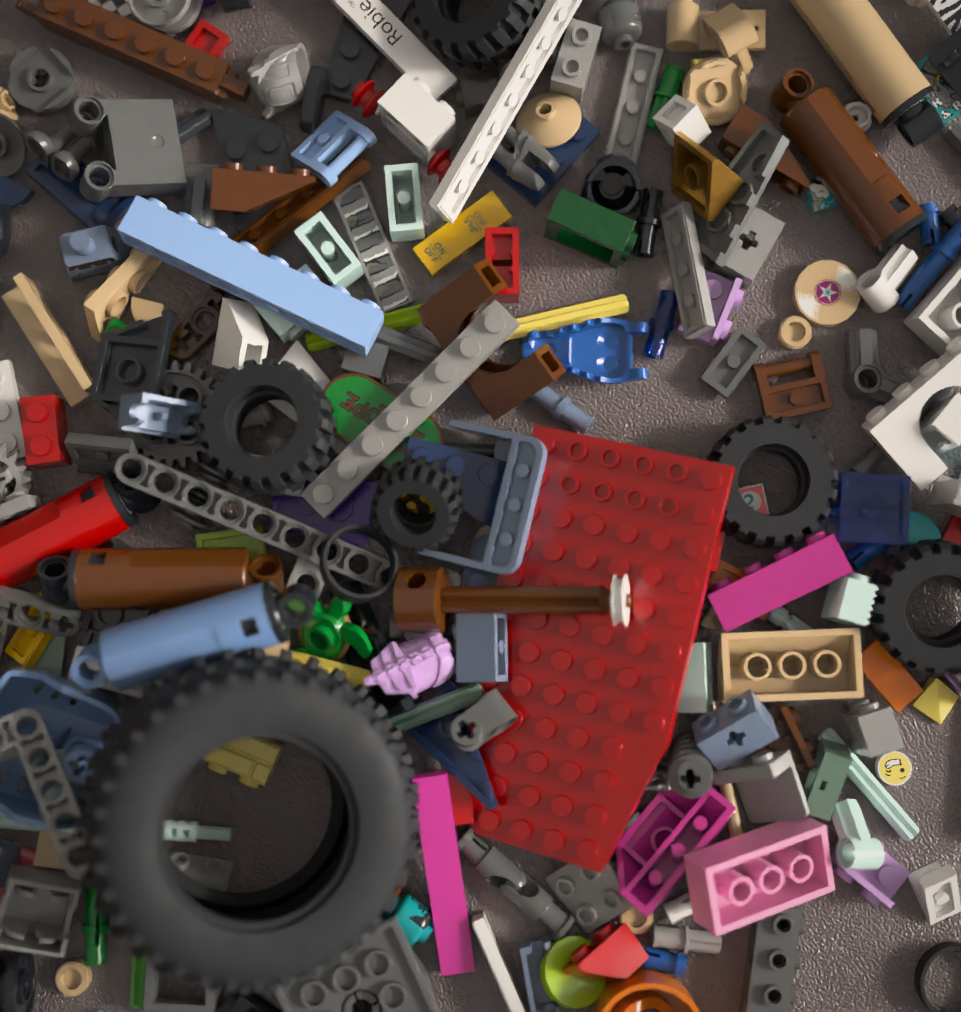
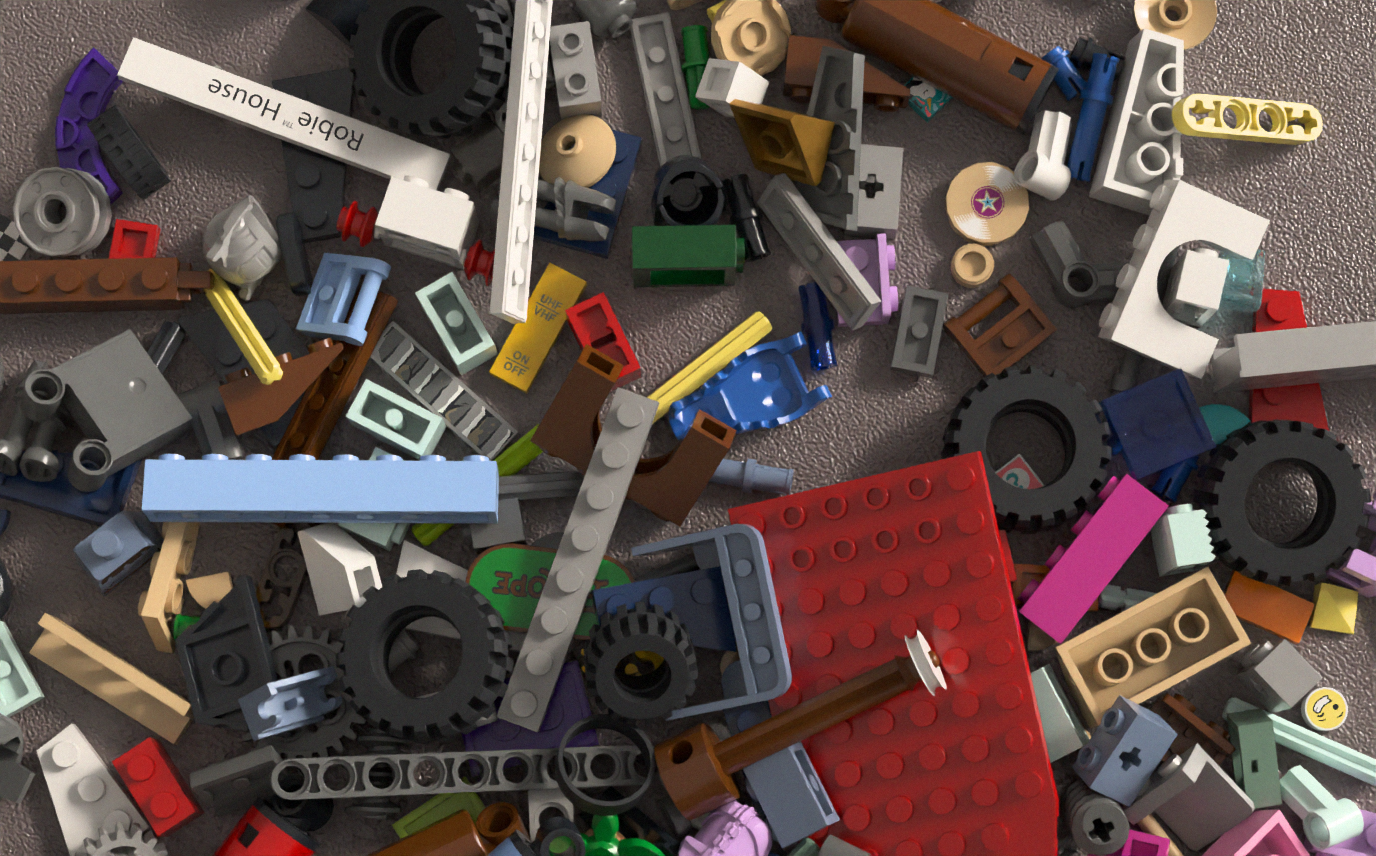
camera: 30 degrees left, 5 degrees down
none -> light yellow axle [203,269,283,385]

